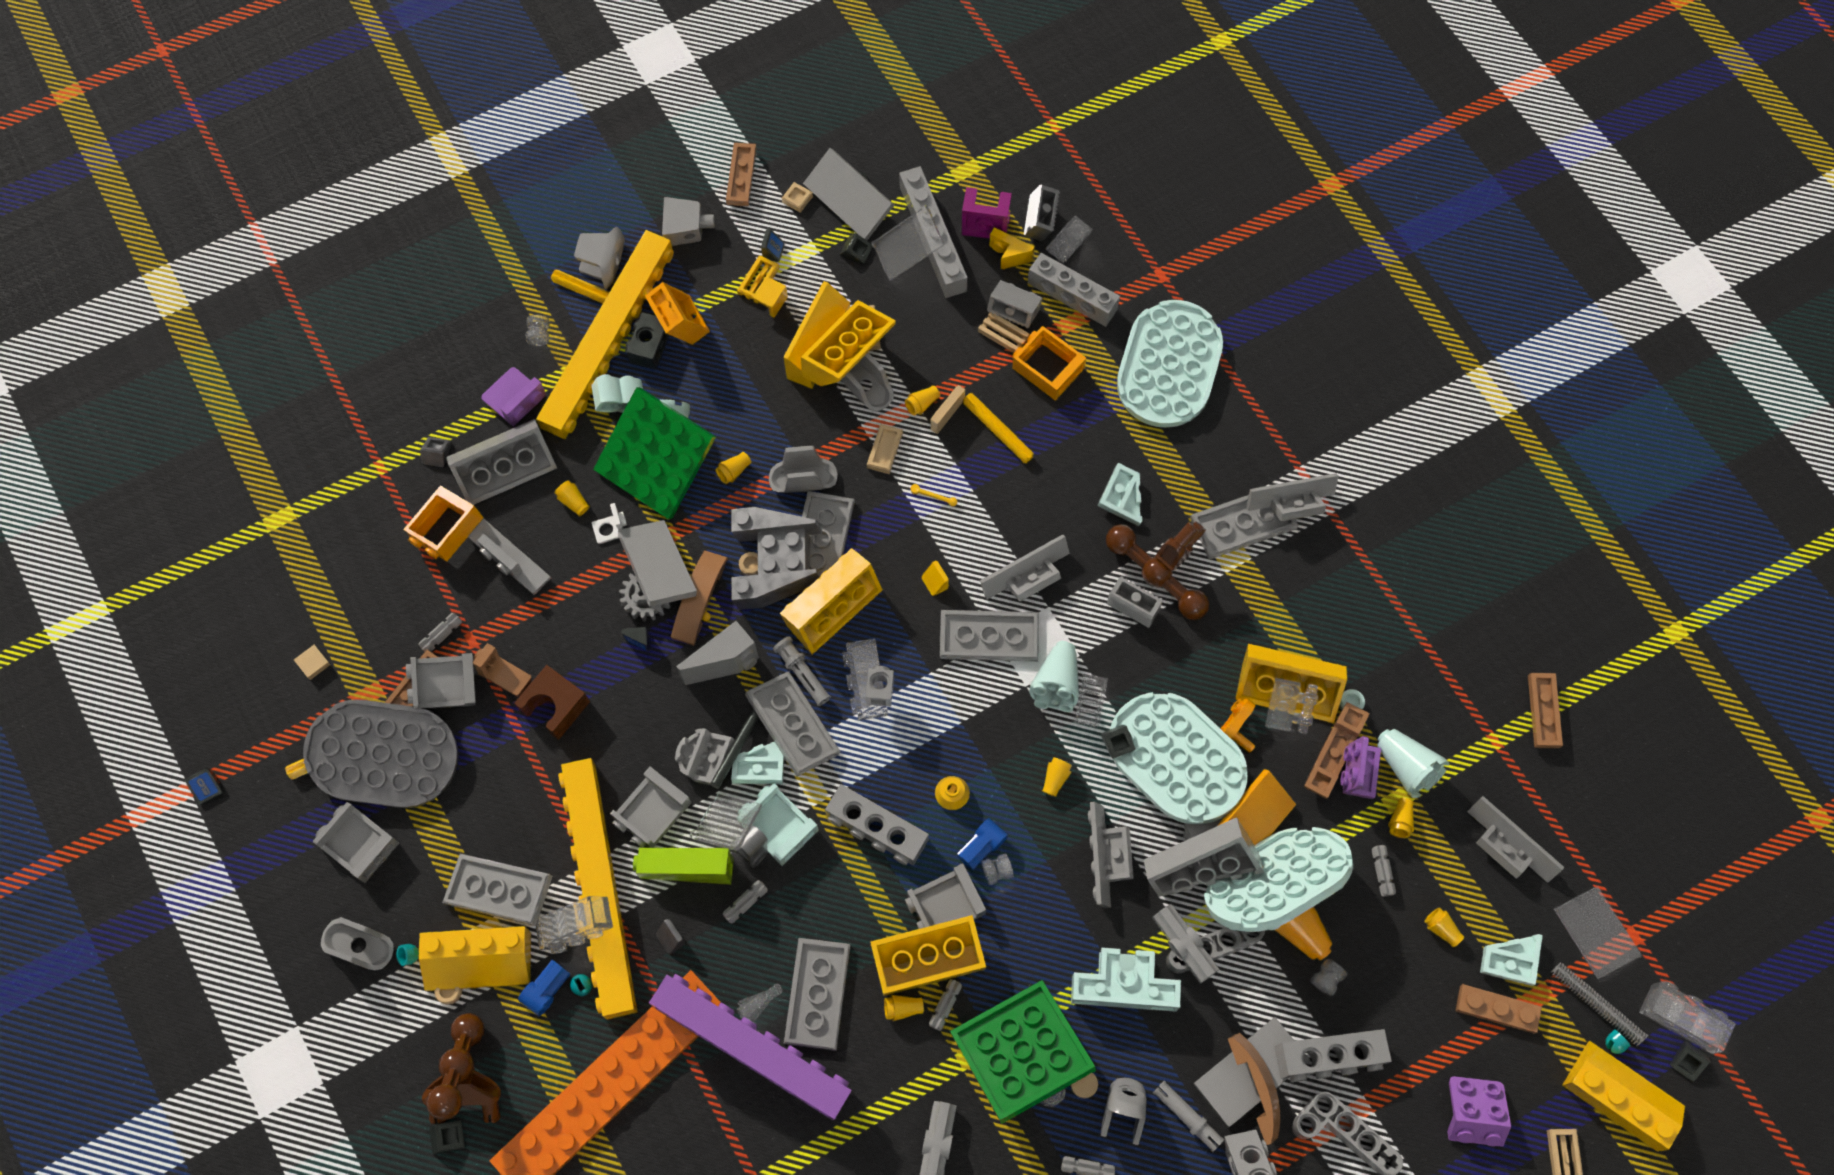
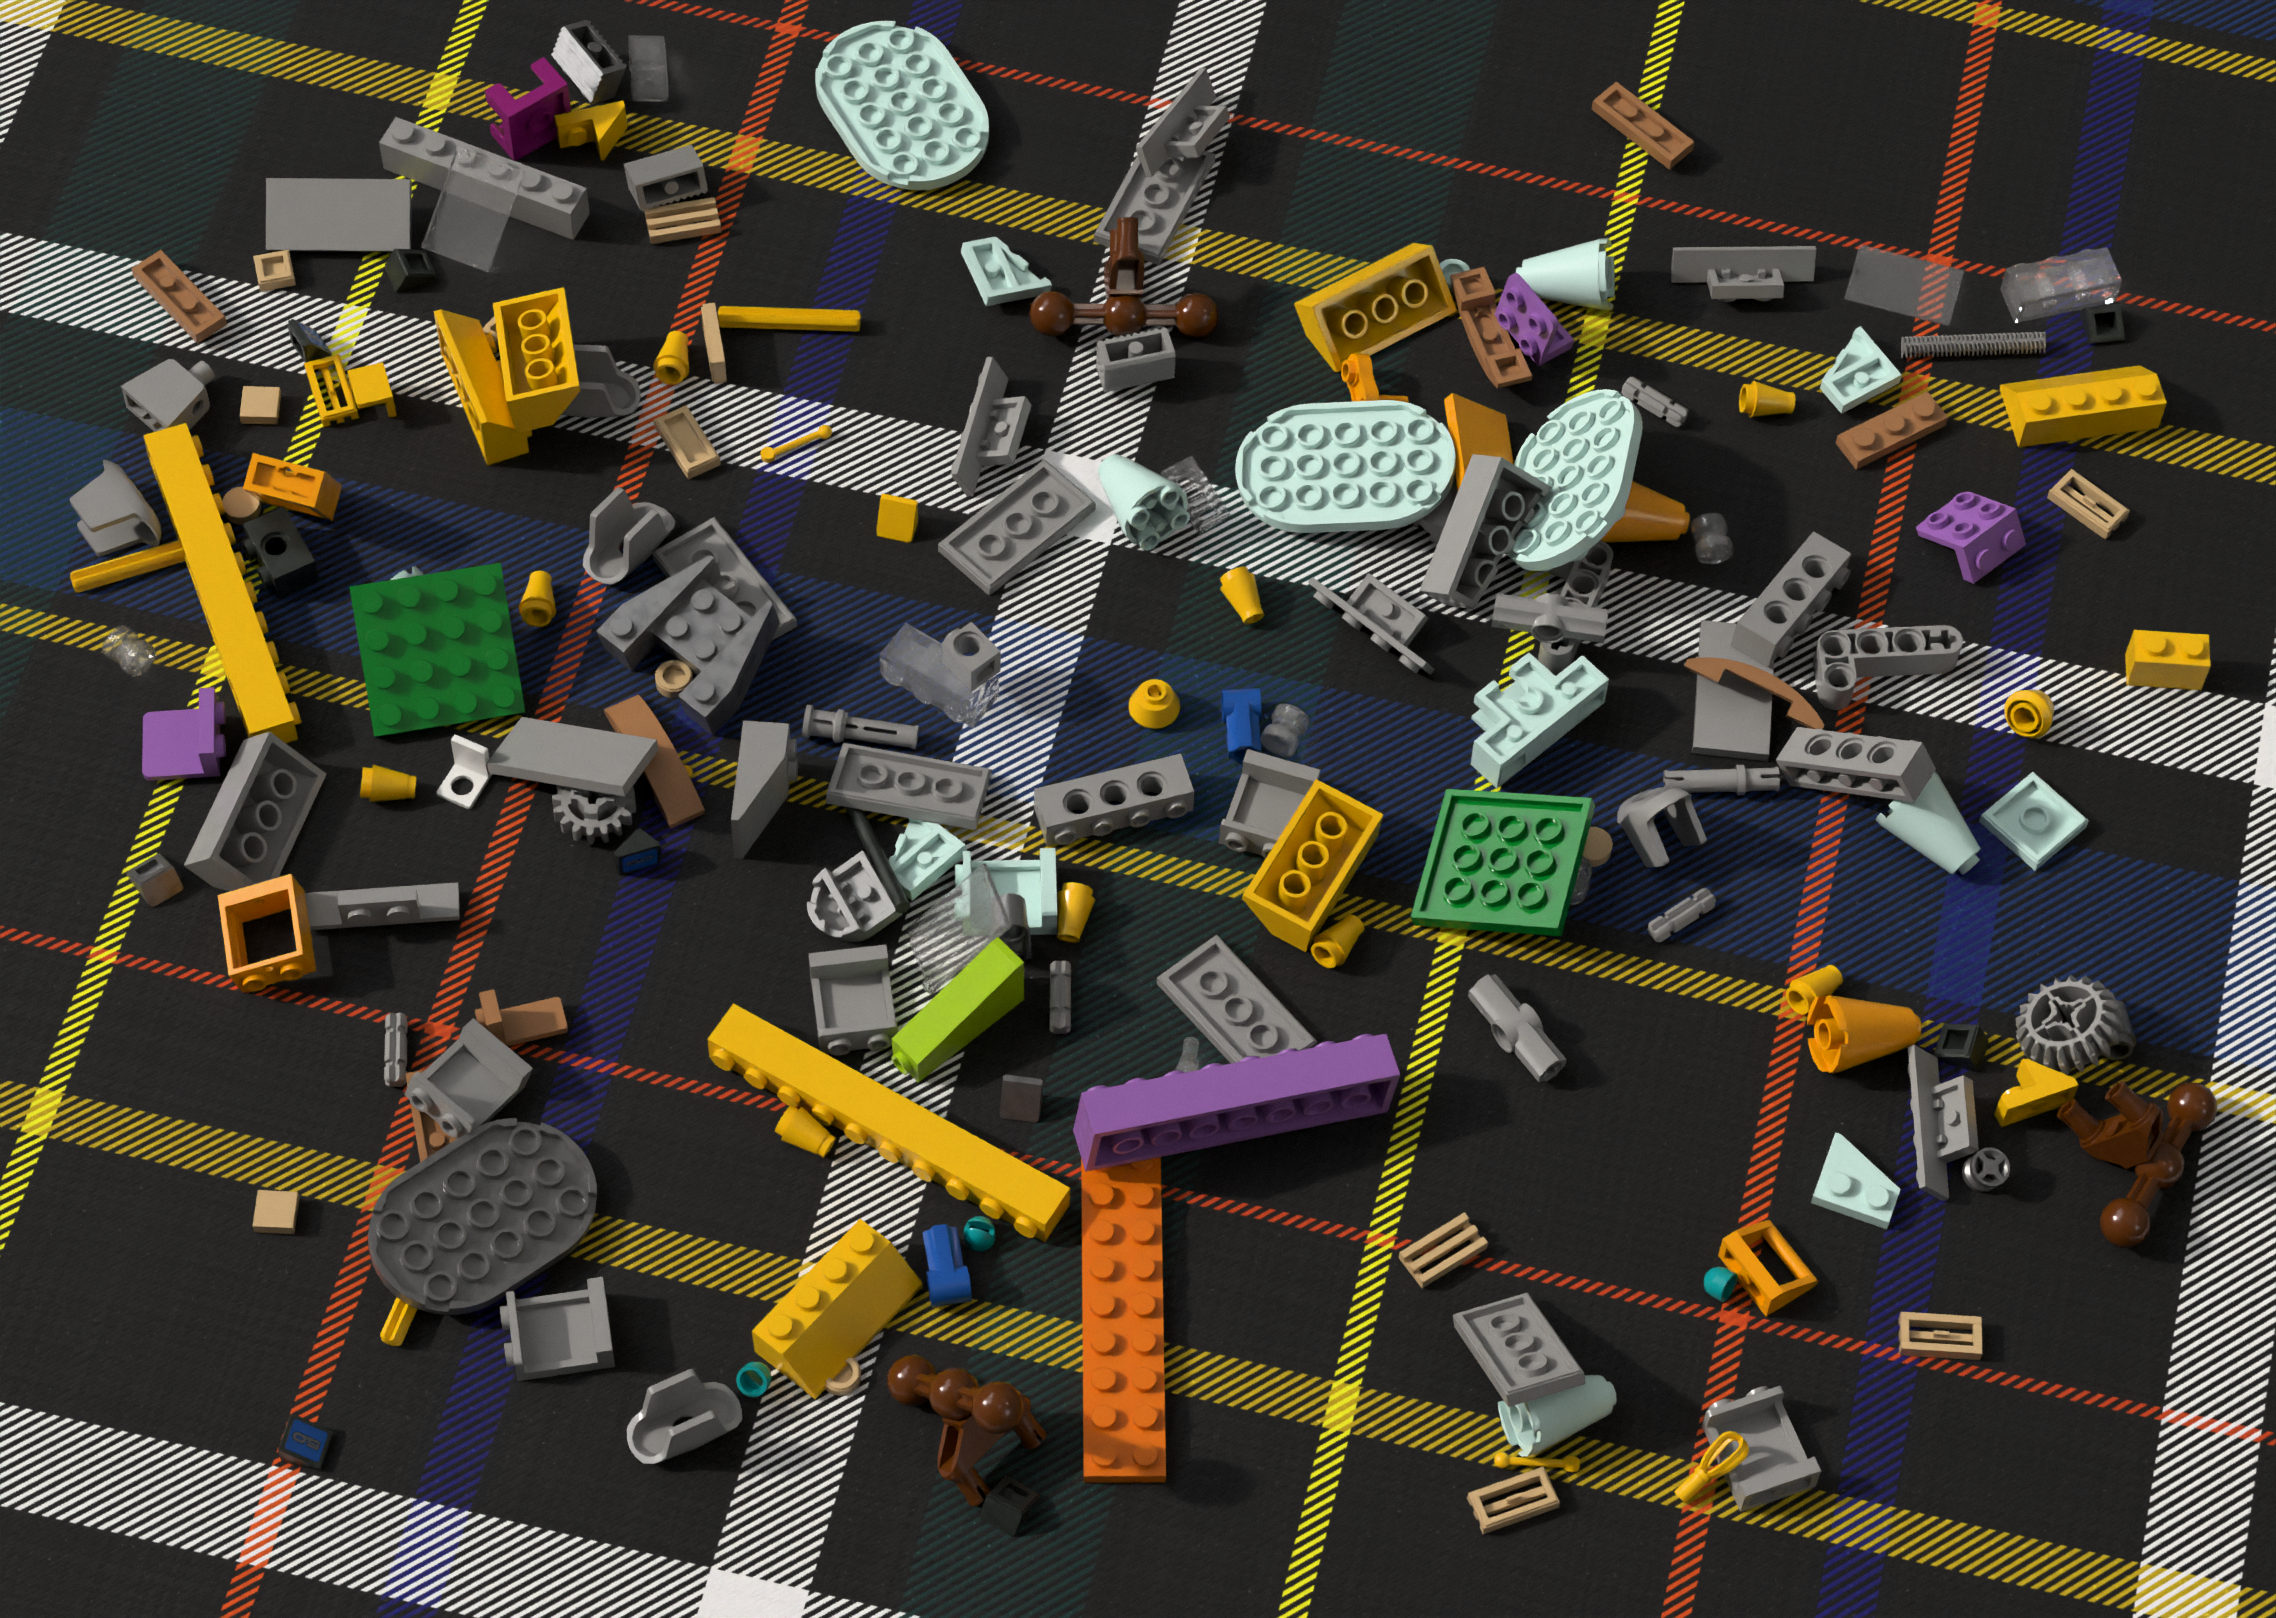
camera: 50 degrees left, 10 degrees down
light grey tile [442,854,553,926] -> none
reddish brown piece [514,665,590,740] -> none
clear brick [536,896,613,954] -> none
light aqua brick [592,374,643,413] -> none
yellow slope [780,548,883,655] -> none
light grey axle [929,979,962,1031] -> none
light orange window [1012,326,1086,401] -> none
light grey brick [1028,253,1120,327] -> none
pearl dark grey slope [1101,725,1136,759] -> none
clear plate [1265,678,1318,734] -> none
yellow cone [1388,798,1414,838] -> none
teal hinge [1605,1030,1631,1054] -> none
none -> tan tile [239,386,281,424]
none -> yellow cone [774,1105,836,1158]
none -> yellow cone [1057,882,1095,943]

